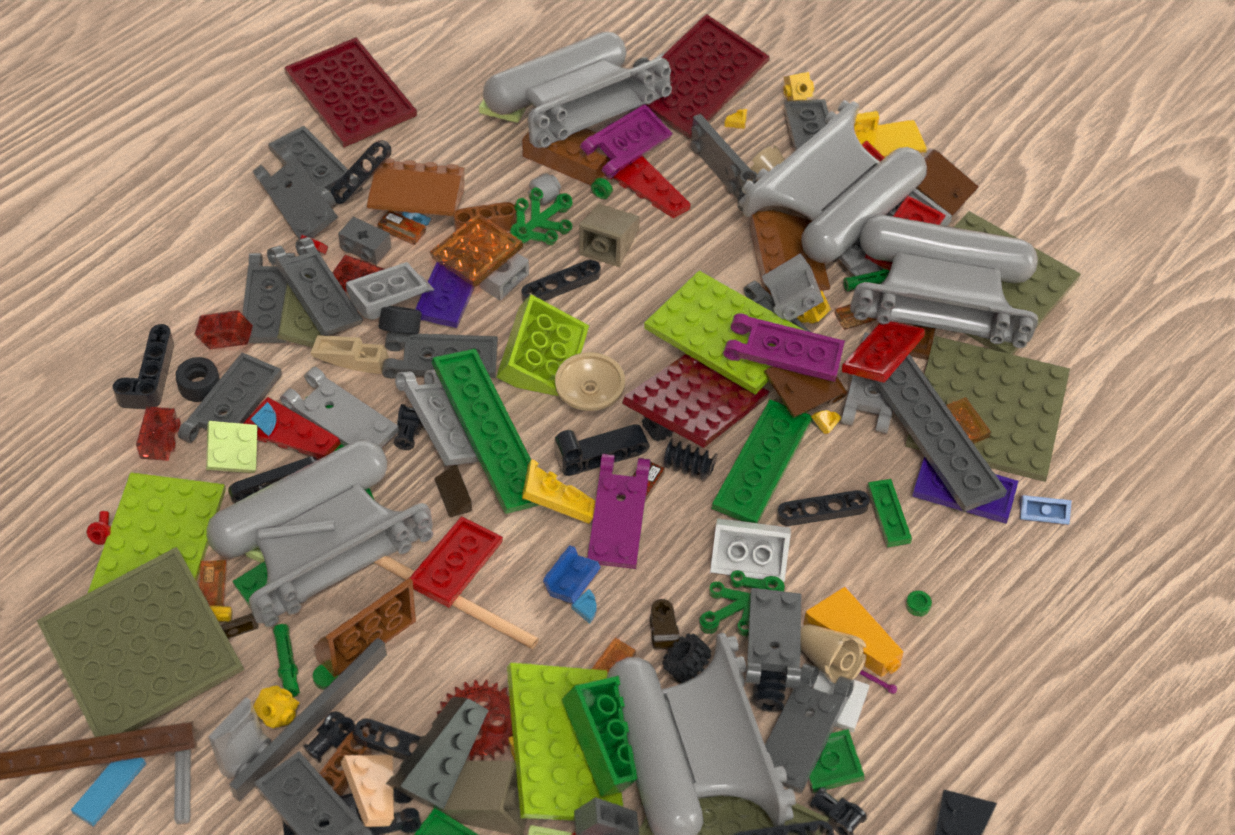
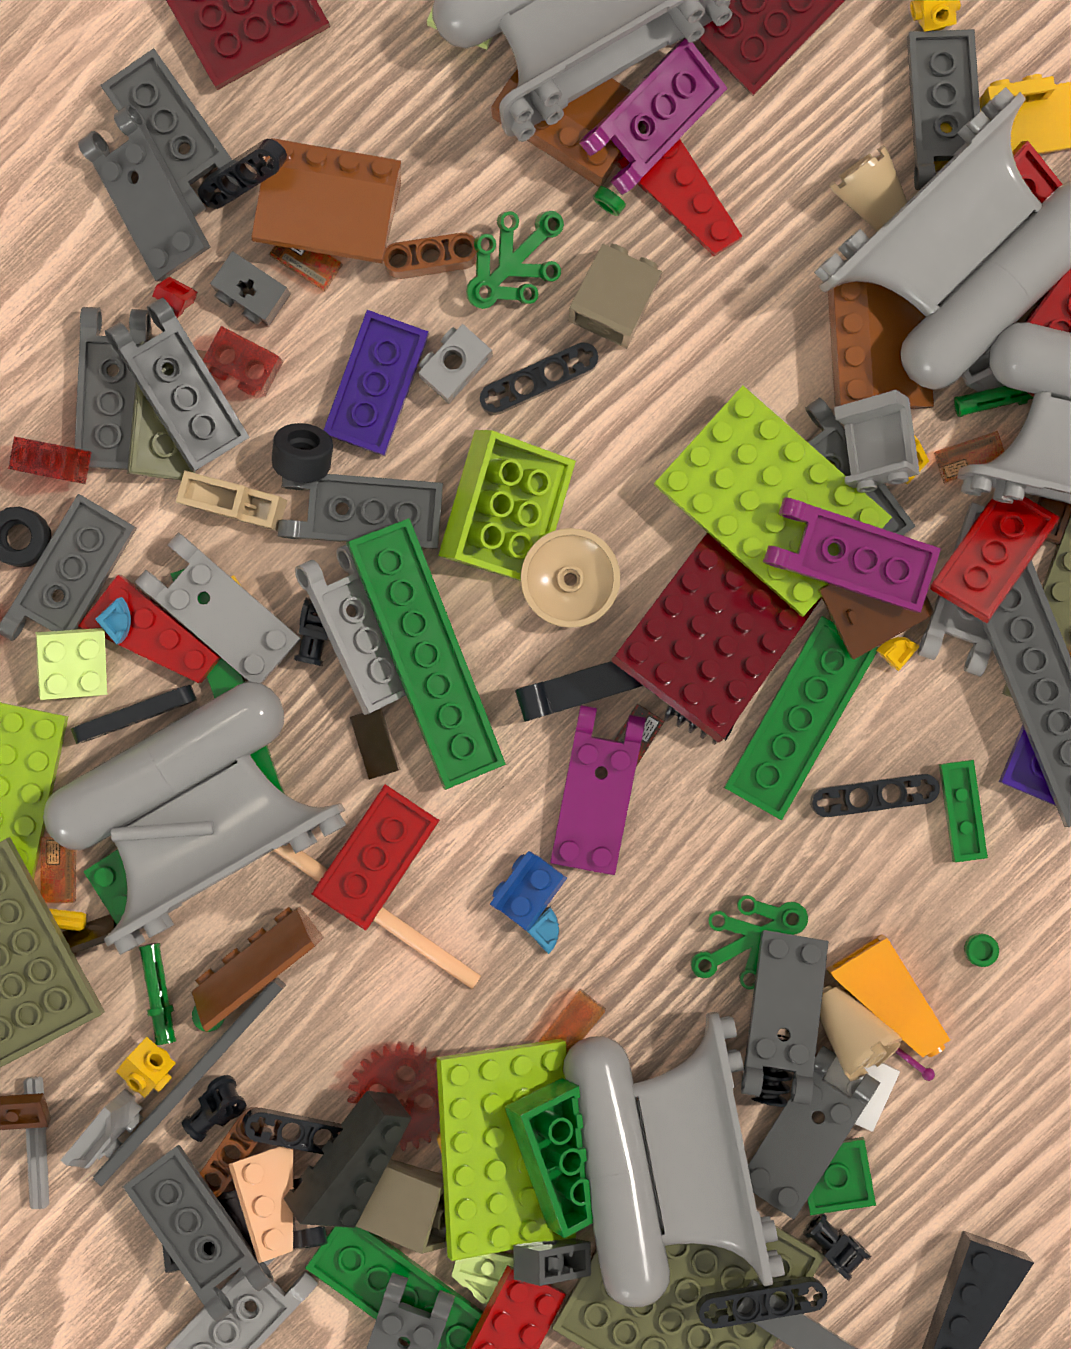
camera: 10 degrees right, 35 degrees up
light grey slope [346,262,434,320] -> none
clear orange plate [430,213,524,287] -> none
yellow wing [522,459,596,524] -> none
light grey head [528,173,561,205] -> none
dark brown piece [649,599,680,650] -> none
black tyre [662,633,711,683] -> none
dark grey hinge [691,114,757,212] -> none
white slope [710,518,791,582] -> none
yellow tile [724,109,747,129] -> none

